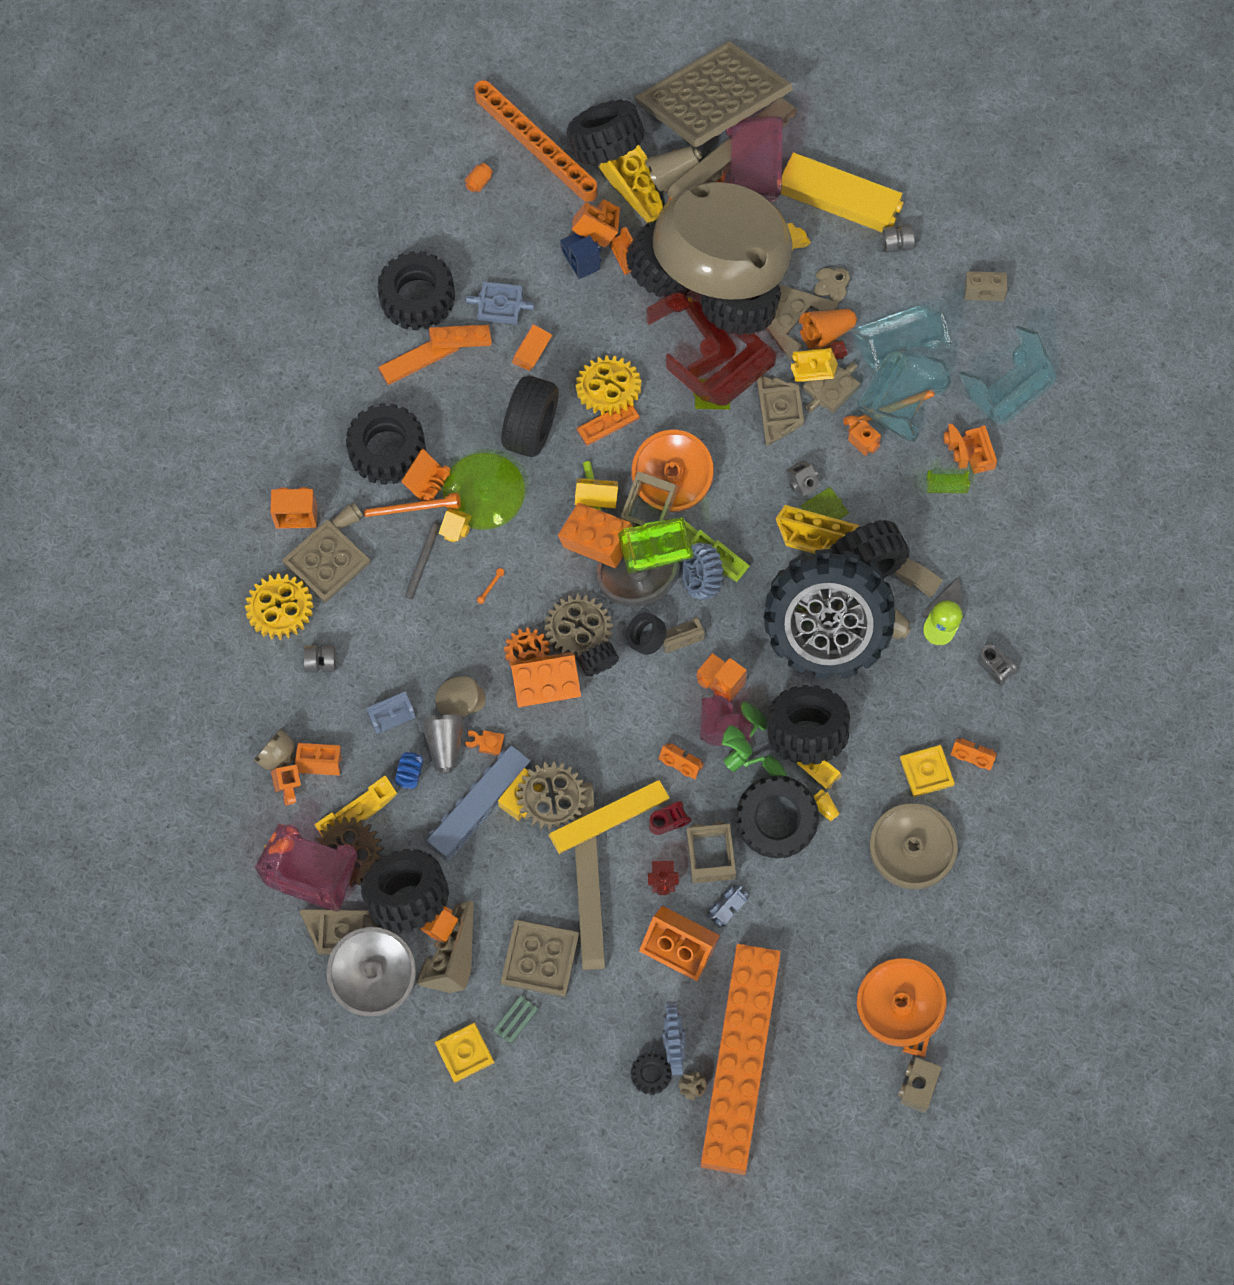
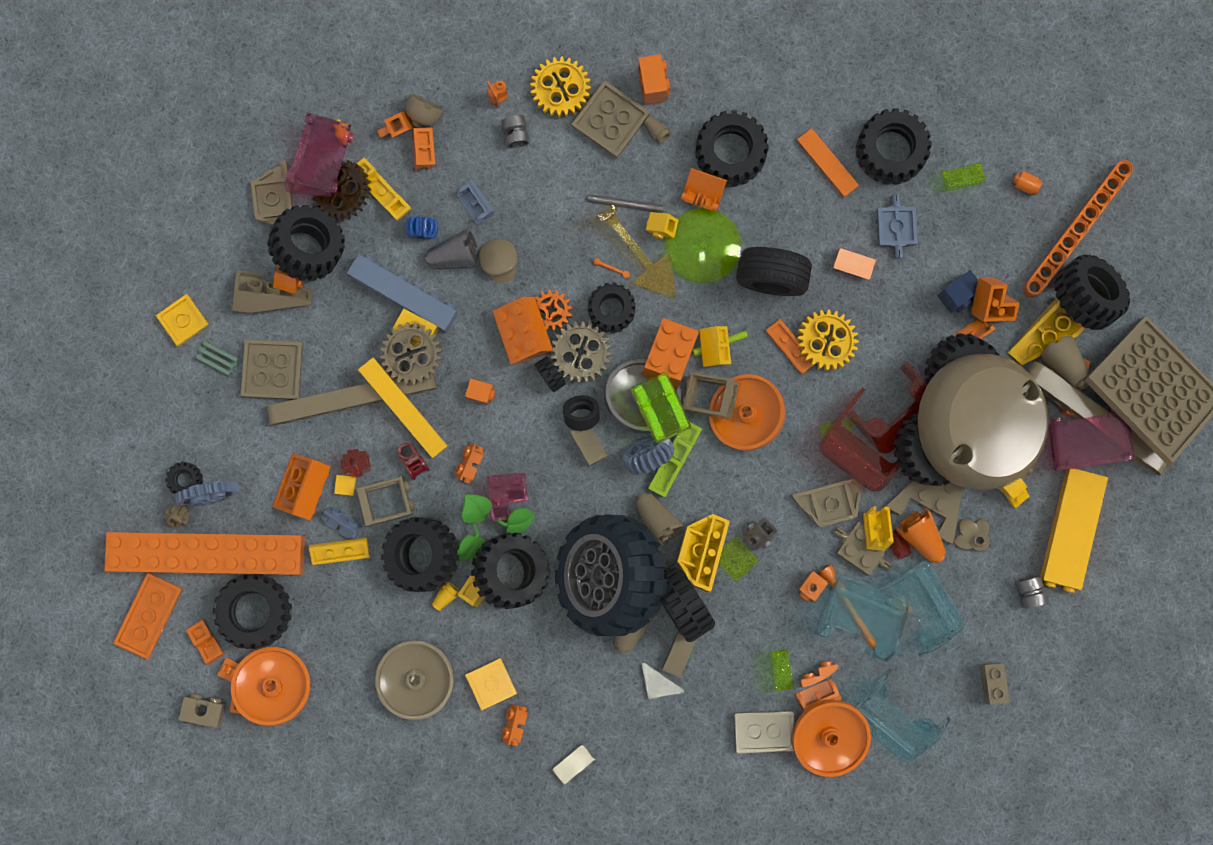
camera: 80 degrees right, 15 degrees up
flat silver dish [327,927,416,1016] -> none
orange piece [363,492,461,517] -> none
orange plate [429,325,492,349] -> none
orange plate [465,730,505,756] -> none
orange brick [696,653,747,703] -> none
lime cap [923,600,963,645] -> none
flat silver piece [978,644,1018,686] -> none
none -> orange tile [113,573,183,660]
none -> orange slope [186,620,225,665]
none -> black tyre [213,574,292,649]
none -> orange tile [217,657,239,682]
none -> yellow tile [309,538,370,565]
none -> yellow tile [334,475,356,496]
none -> orange brick [465,378,496,405]
none -> orange hinge [486,81,508,108]
none -> tile [552,744,595,785]
none -> black tyre [588,282,636,333]
none -> clear yellow piece [597,204,676,299]
none -> dark tan cone [635,493,684,546]
none -> plate [734,711,794,753]
none -> orange dish [792,700,871,777]
none -> clear neon green hinge [941,163,986,191]

